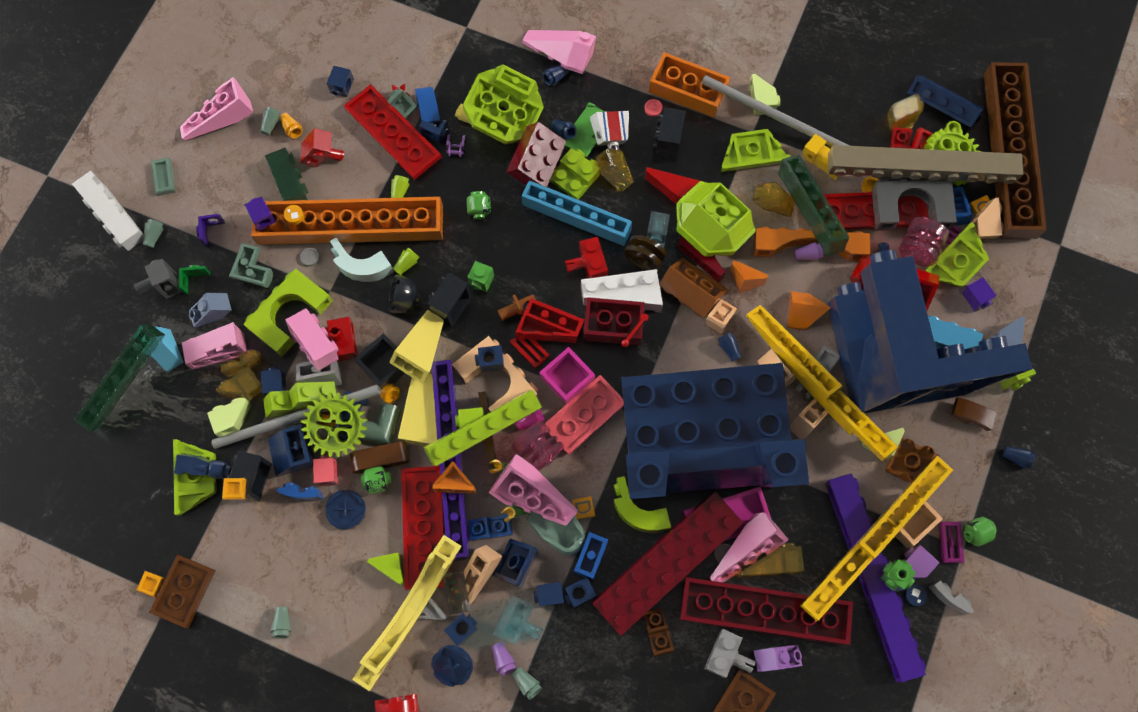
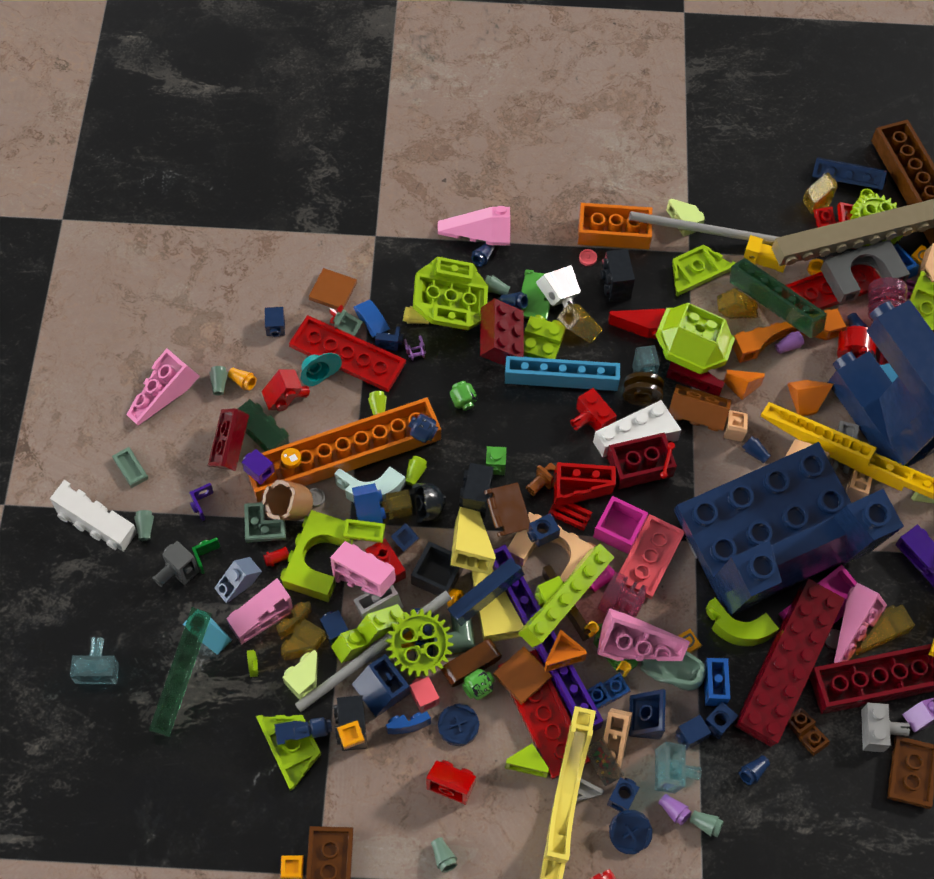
camera: 25 degrees left, 10 degrees down
none -> clear light blue brick [70,637,119,684]
none -> dark red slope [207,408,249,471]
none -> lime tile [247,650,258,677]
none -> medium nougat cylinder [262,480,313,521]
none -> red pin [263,546,289,567]
none -> teal piece [301,353,342,386]
none -> dark orange tile [309,268,357,309]
none -> lime tile [343,519,386,543]
none -> blue brick [352,483,386,523]
none -> clear yellow brick [382,490,413,520]
none -> dark blue brick [390,523,420,552]
none -> dark blue head [408,414,438,443]
none -> red slope [426,760,476,805]
none -> dark blue panel [448,558,525,626]
none -> reddish brown piece [484,482,530,537]
none -> sand green cone [485,275,510,295]
none -> dark orange tile [493,646,552,705]
none -> dark blue cone [739,755,770,785]

